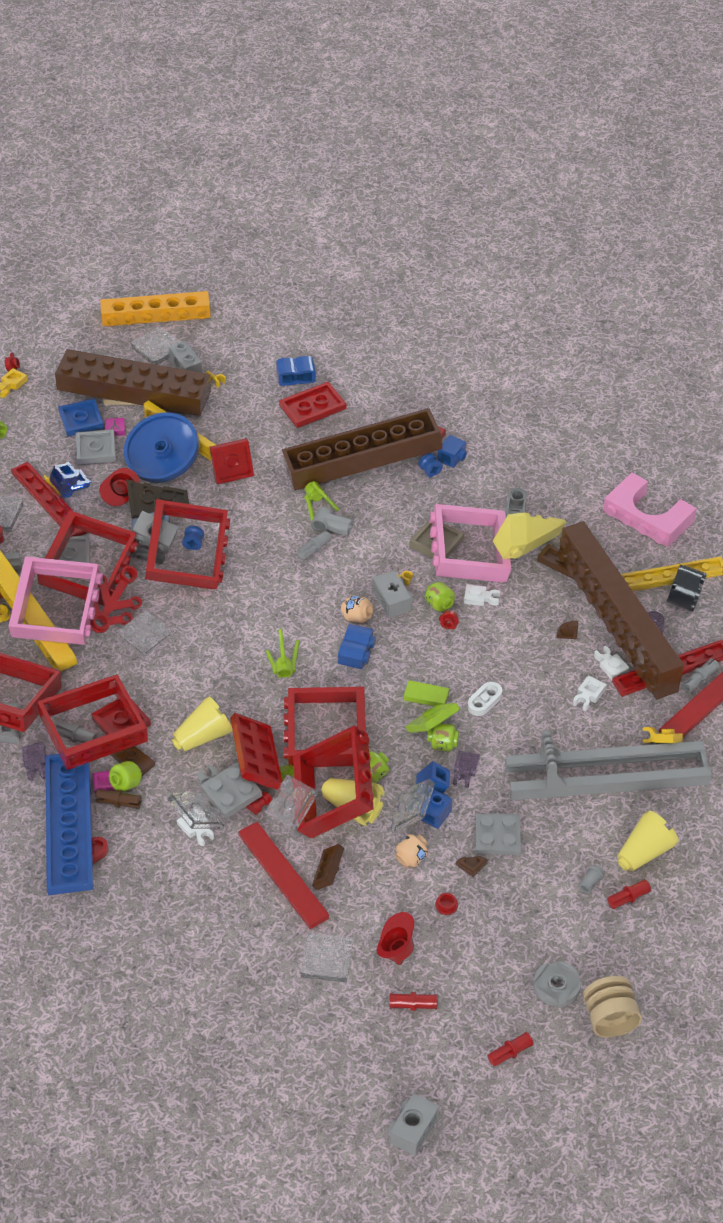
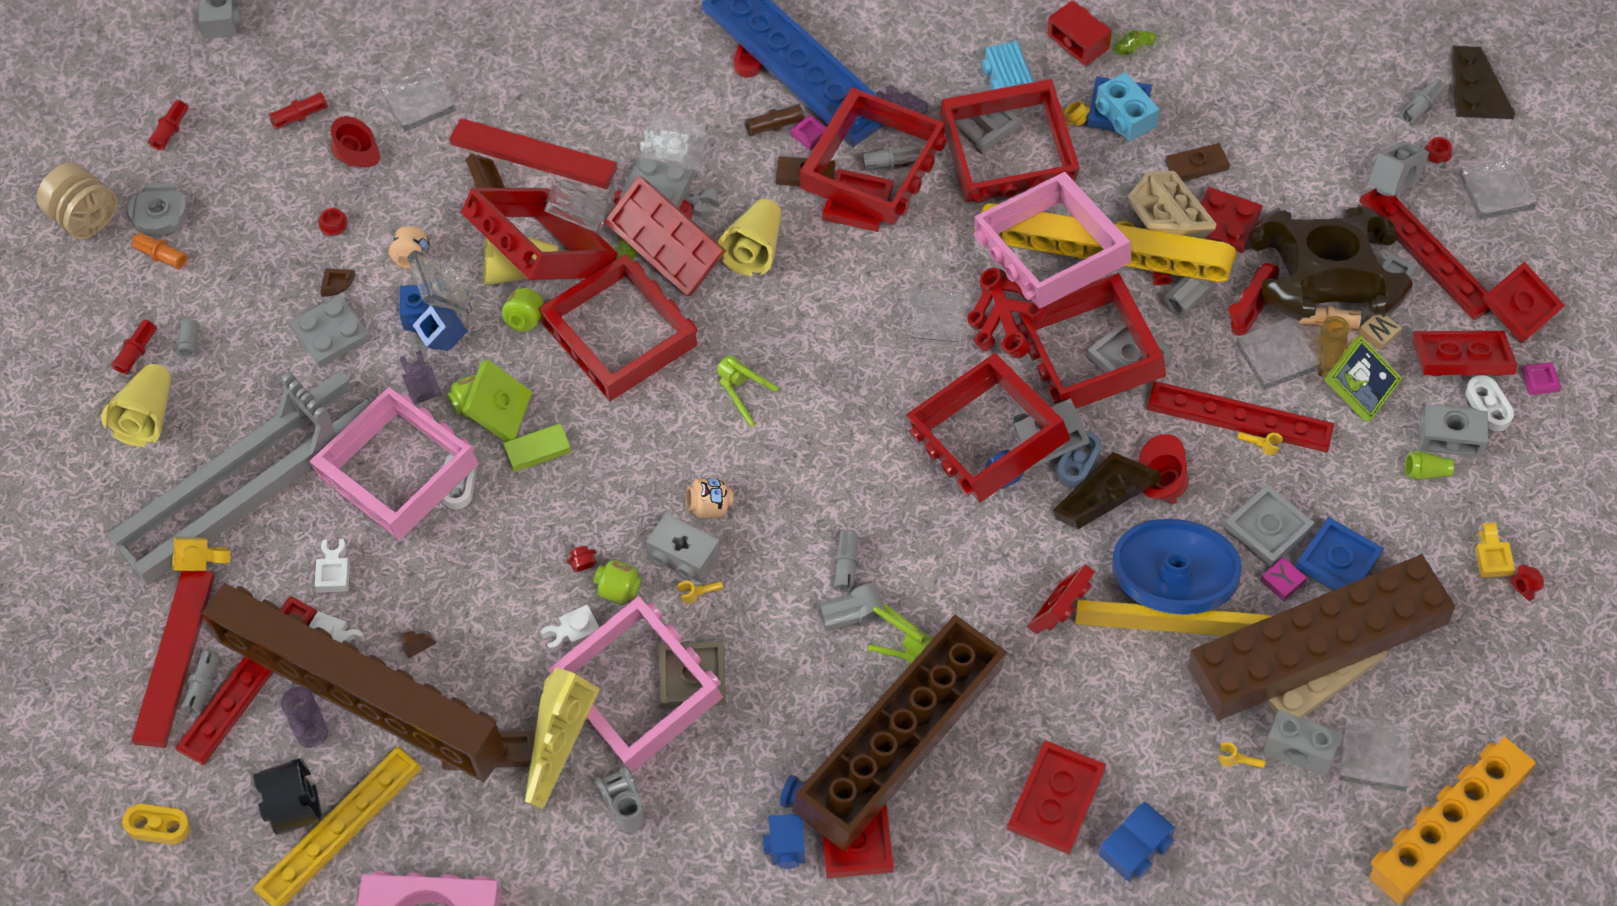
camera: 145 degrees right, 10 degrees up
clear blue brick [50,462,91,498] -> none
lime head [109,761,142,791] -> none
blue brick [338,624,376,669] -> none
none -> orange axle [131,233,188,270]
none -> bright pink window [309,387,479,541]

